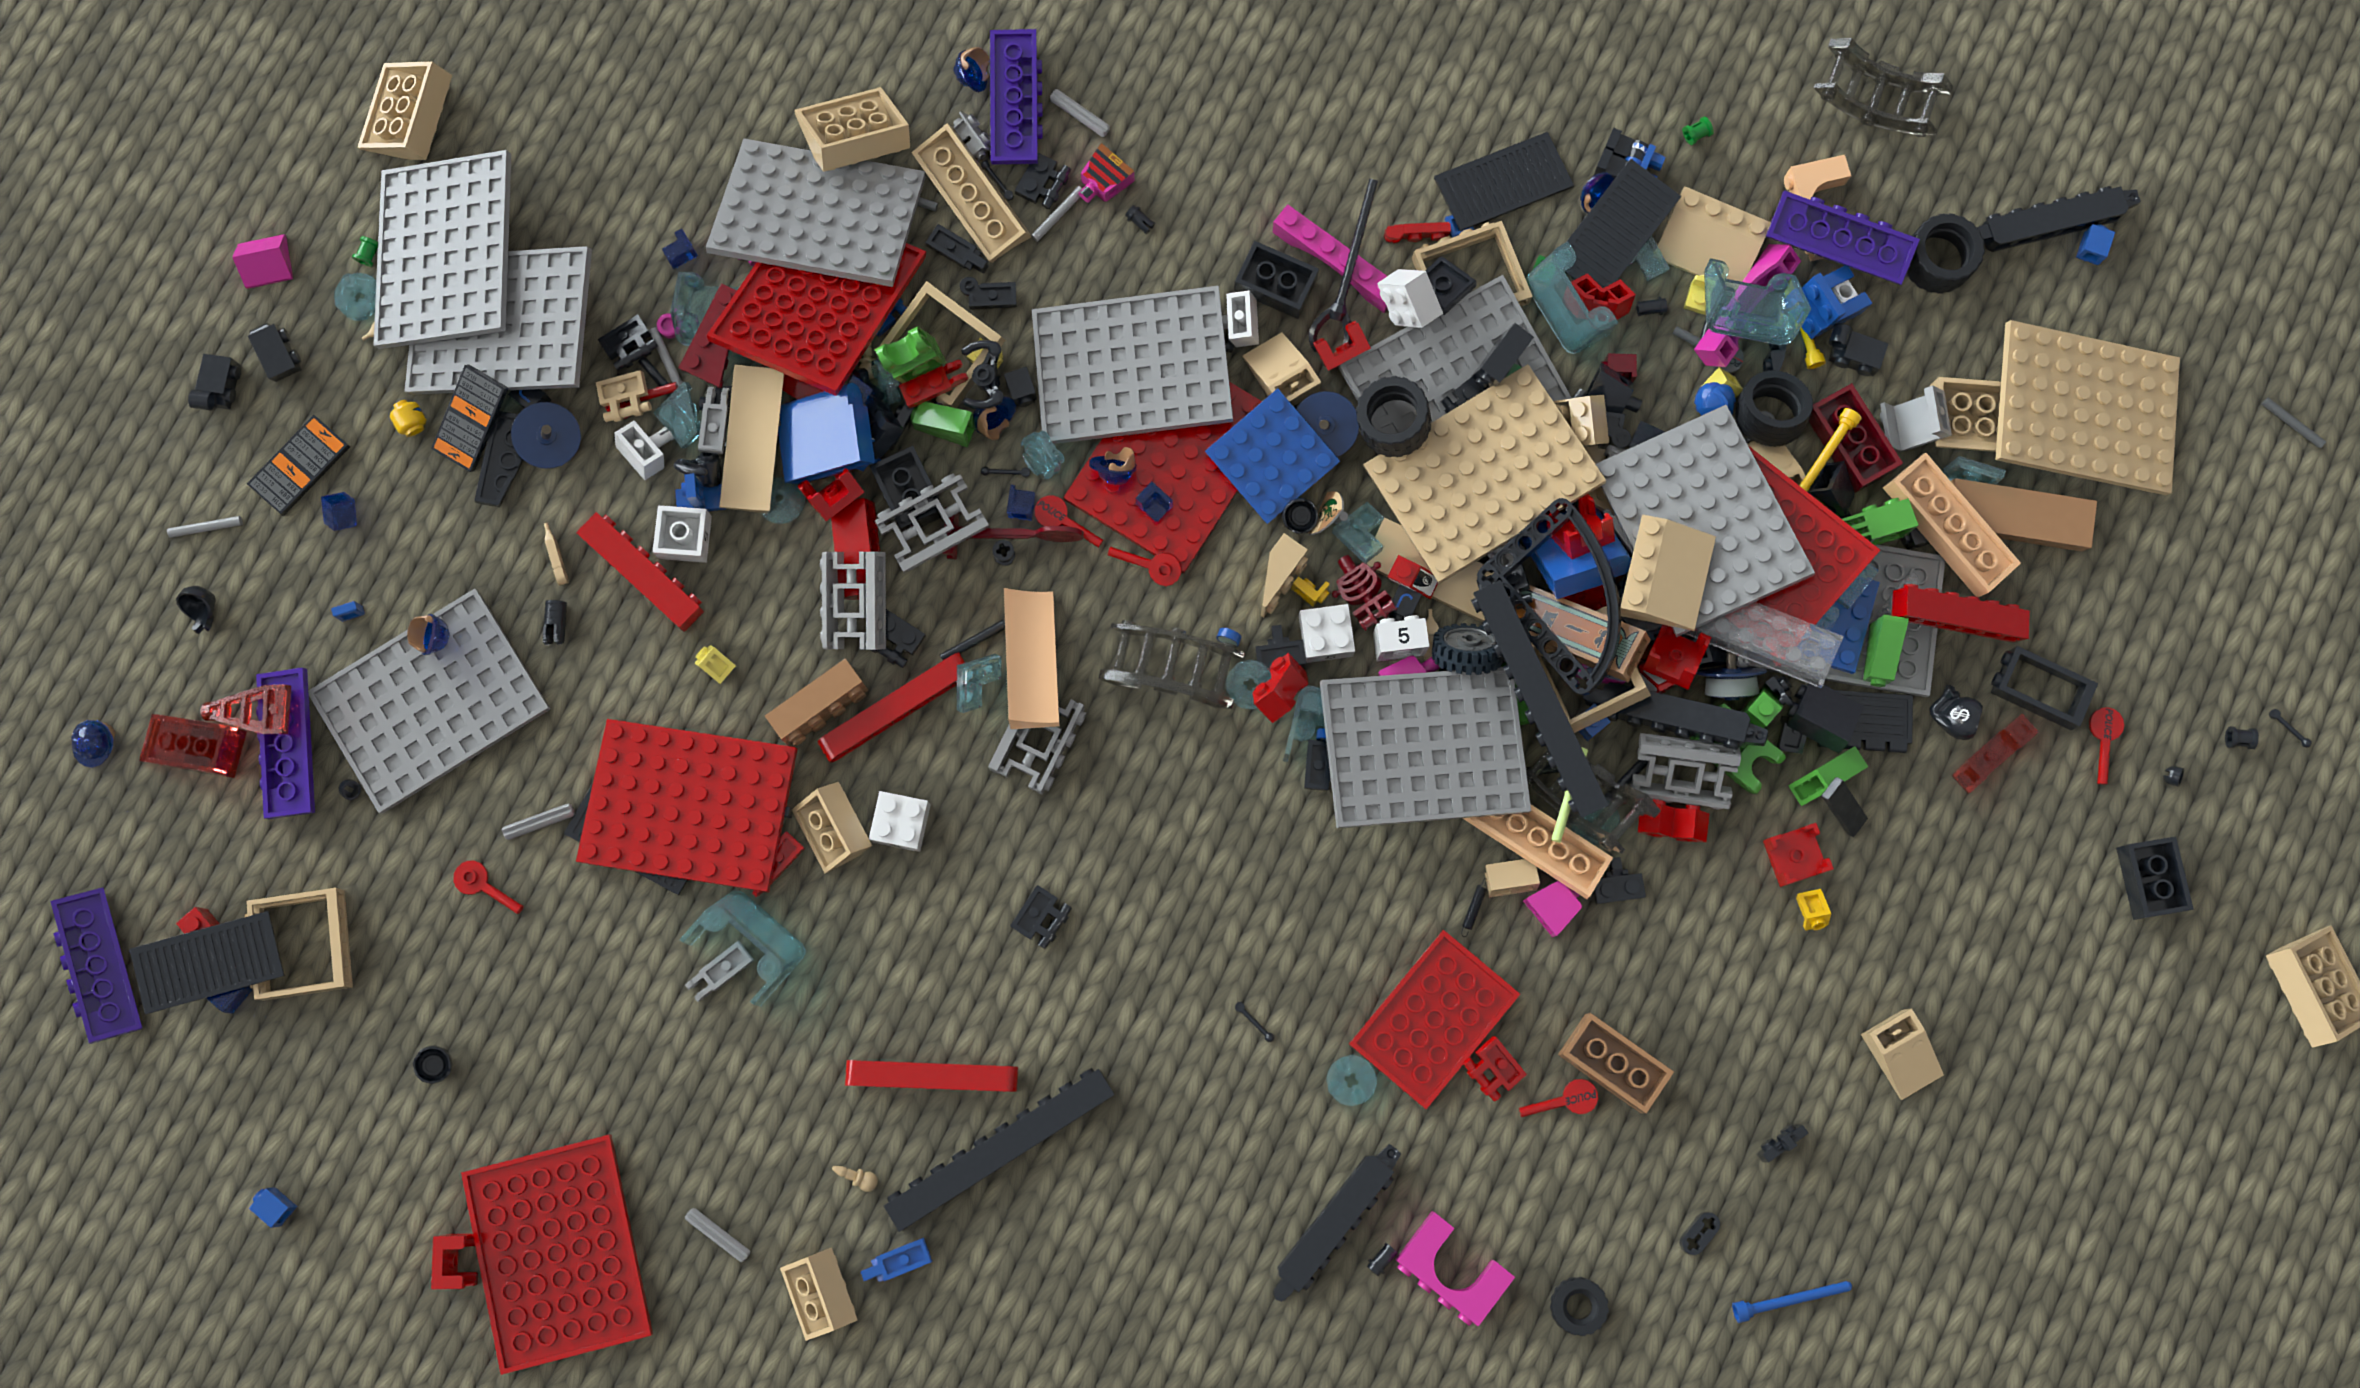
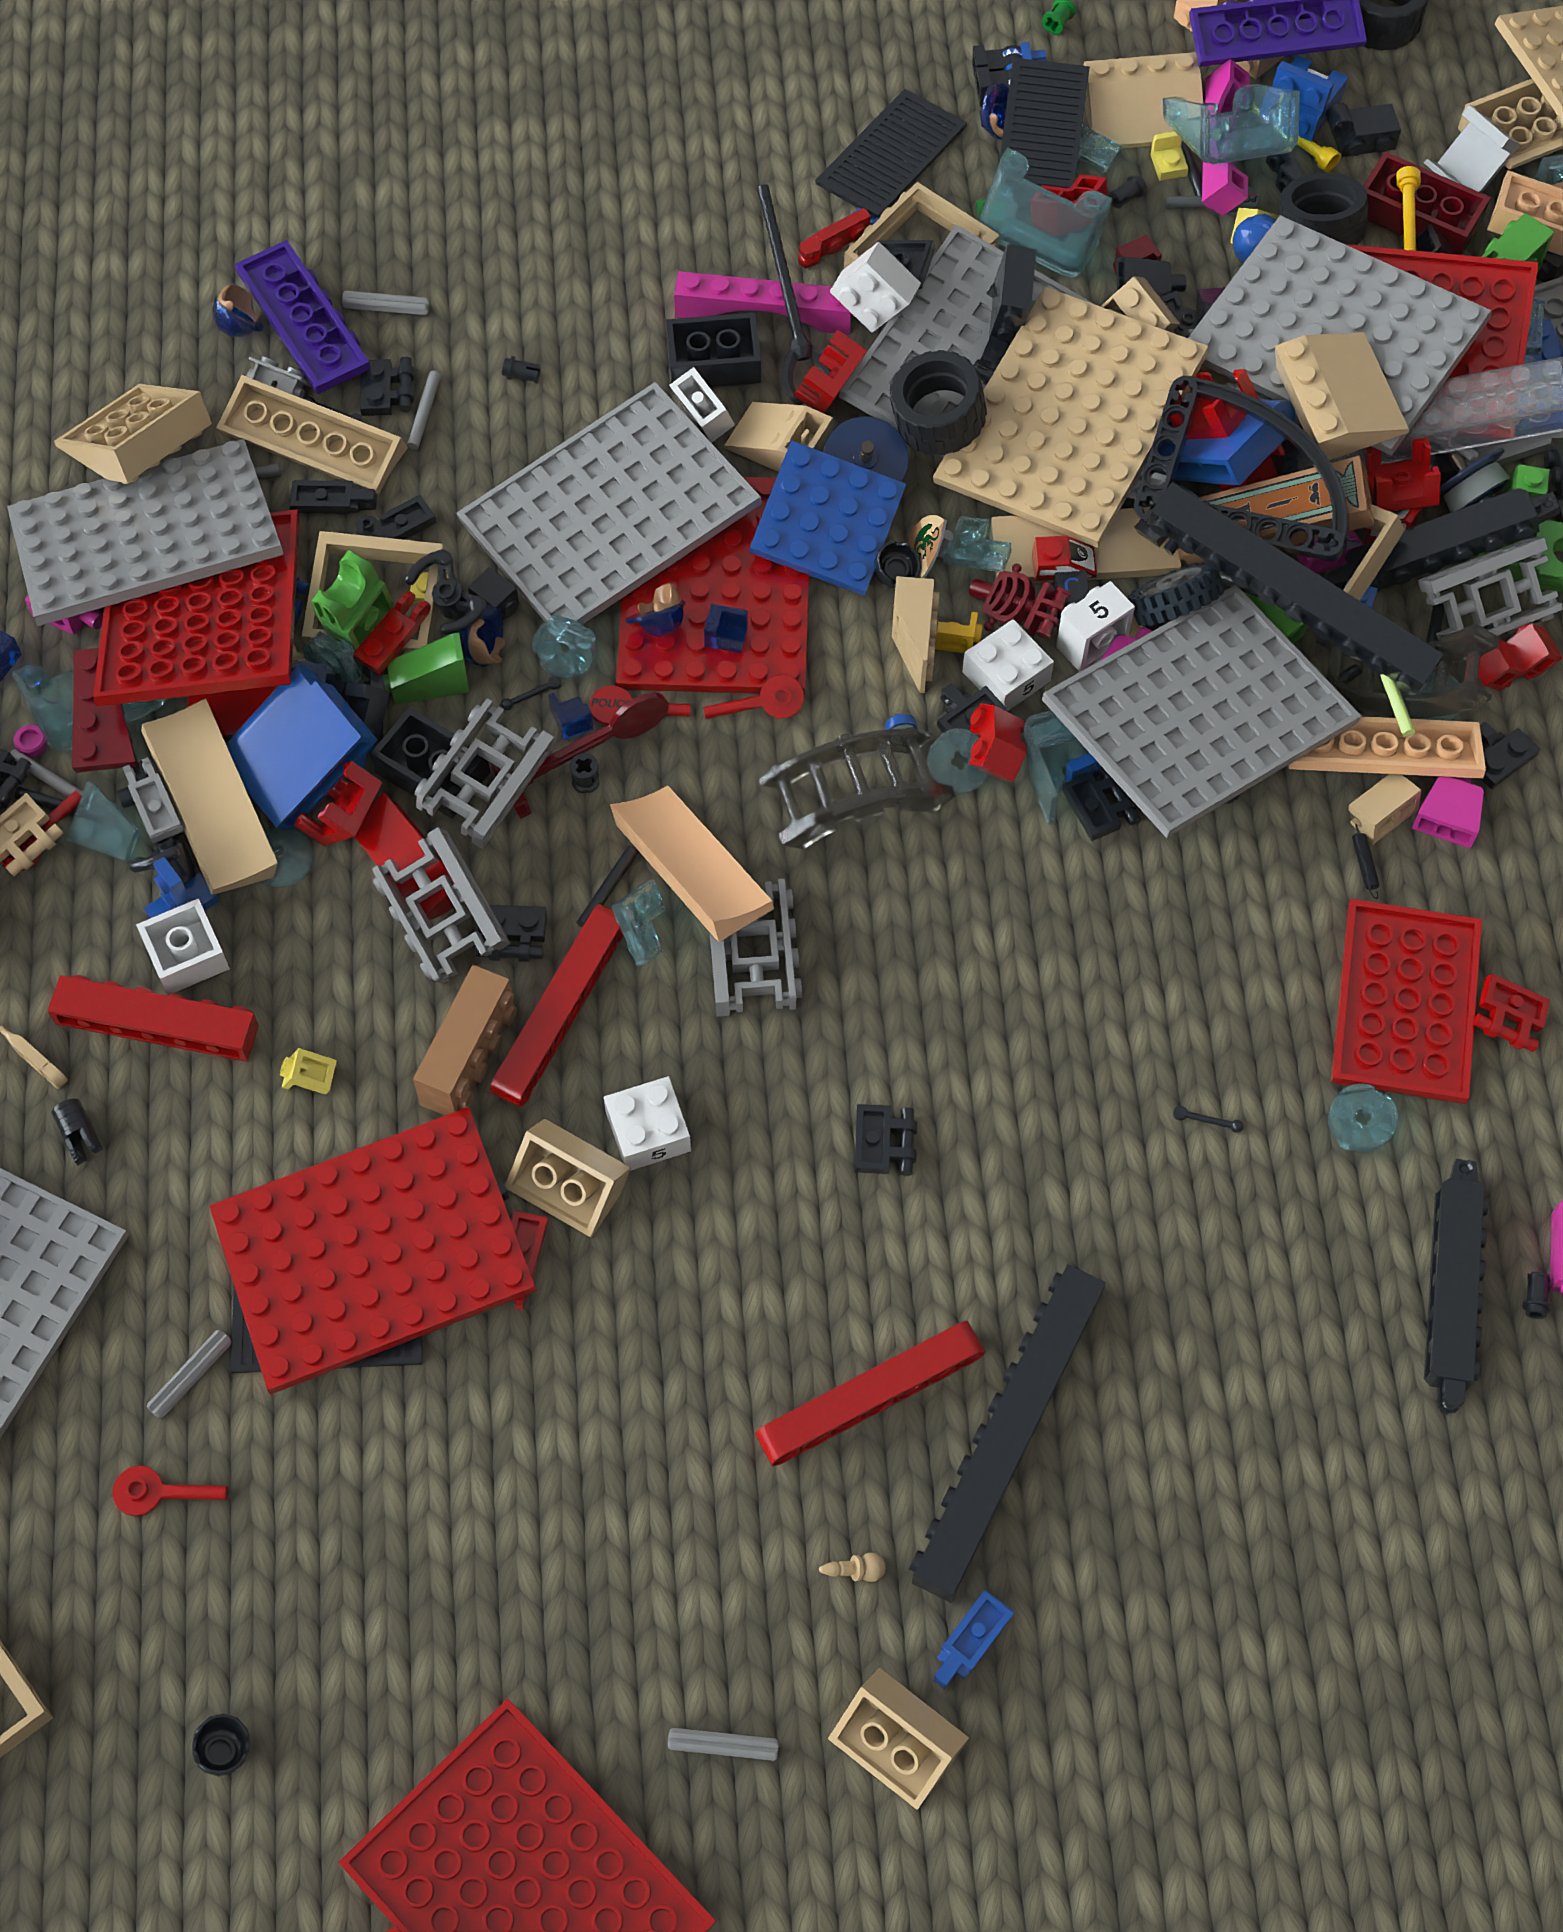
camera: 30 degrees left, 15 degrees down
white brick [614,421,674,480] -> none
clear light blue windscreen [679,890,805,1007] -> none
light grey hinge [685,941,755,1002] -> none
torso [1079,143,1135,203] -> none
black hinge [1766,674,1795,707] -> none

